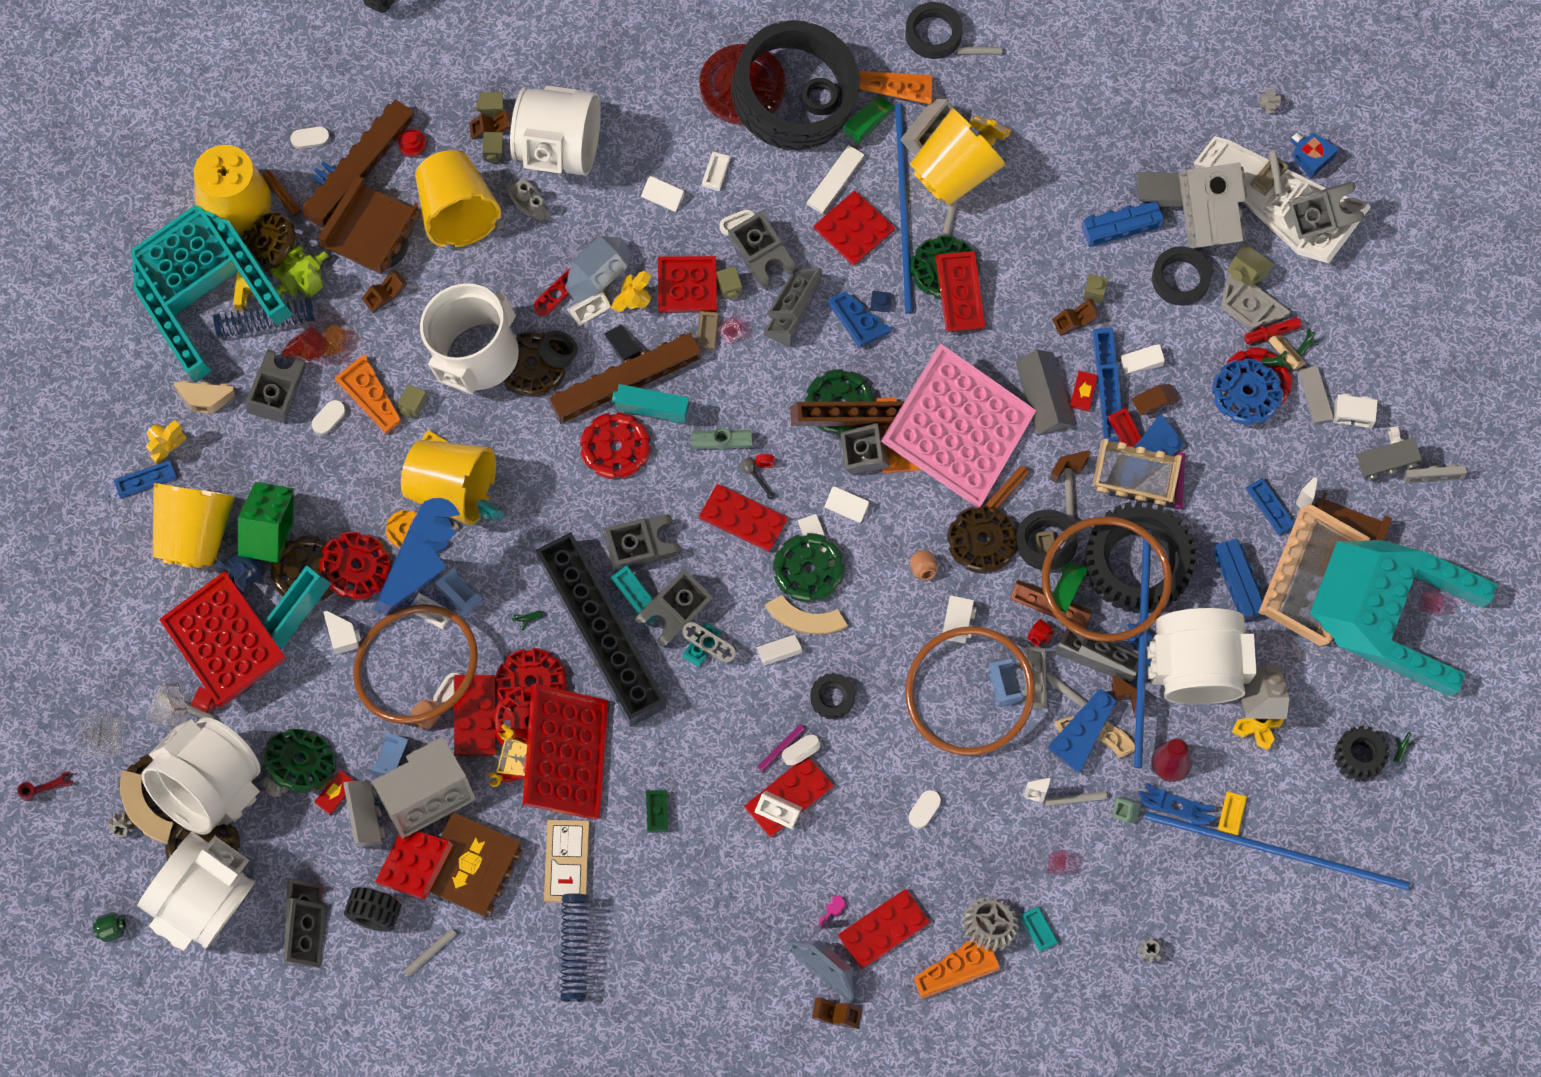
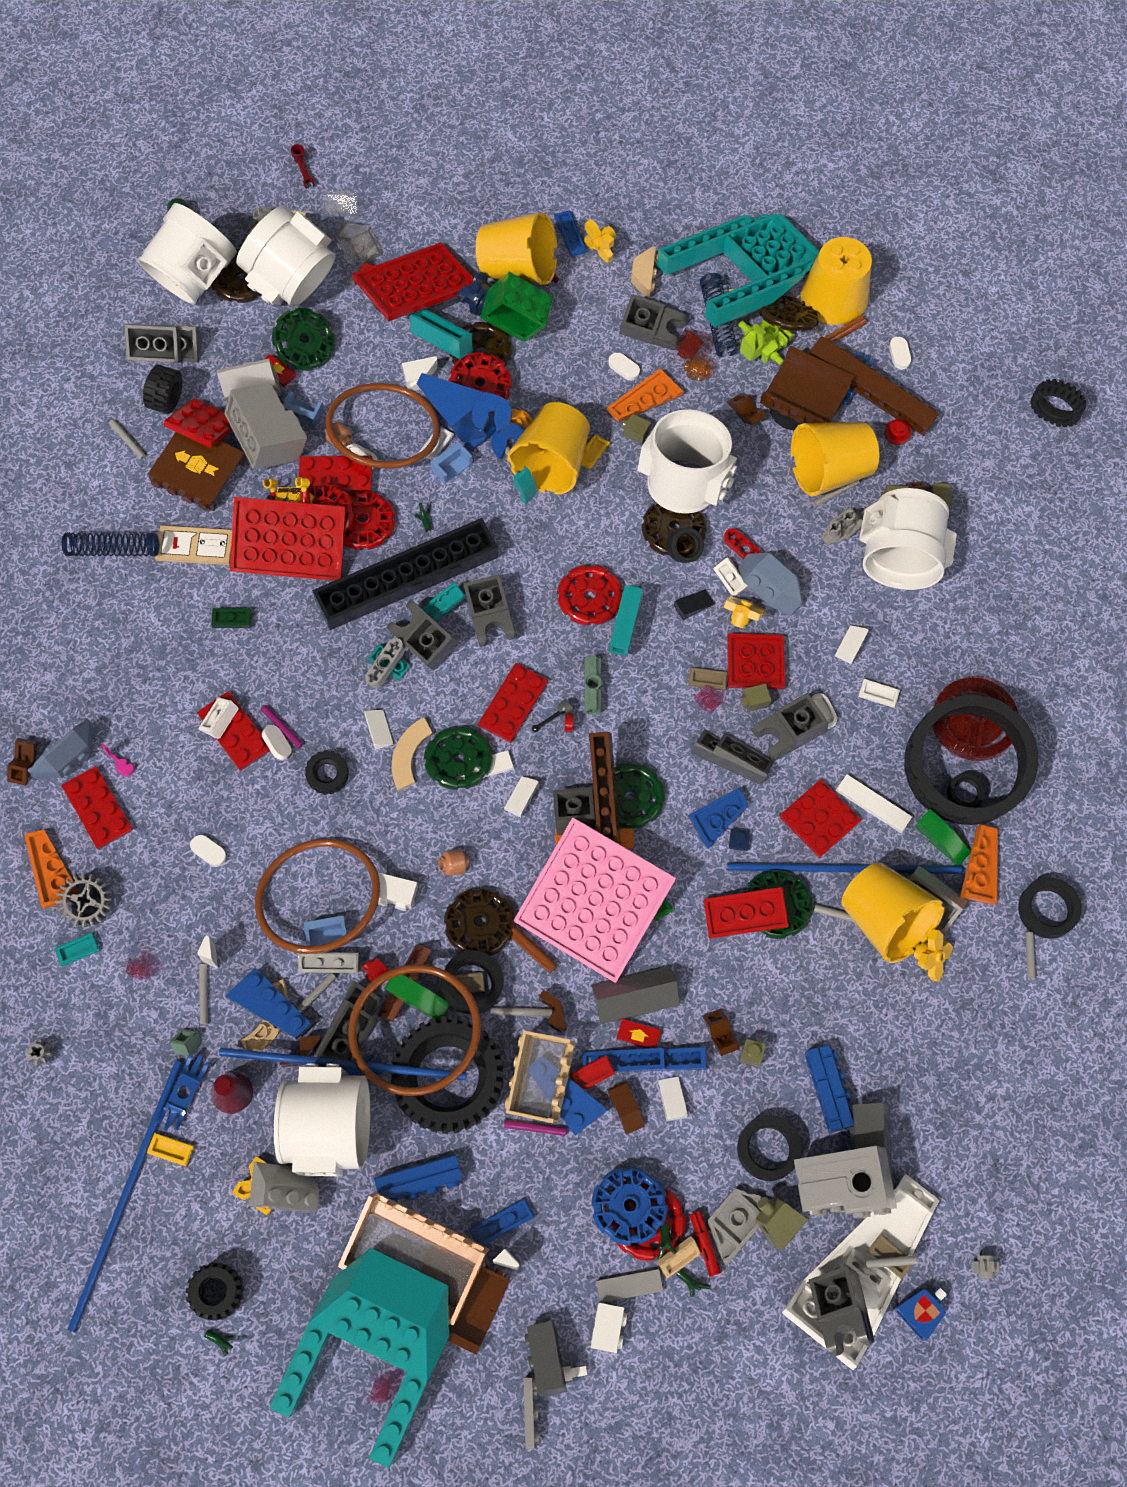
camera: 90 degrees right, 0 degrees up
reddish brown brick [549,332,701,424] -> none

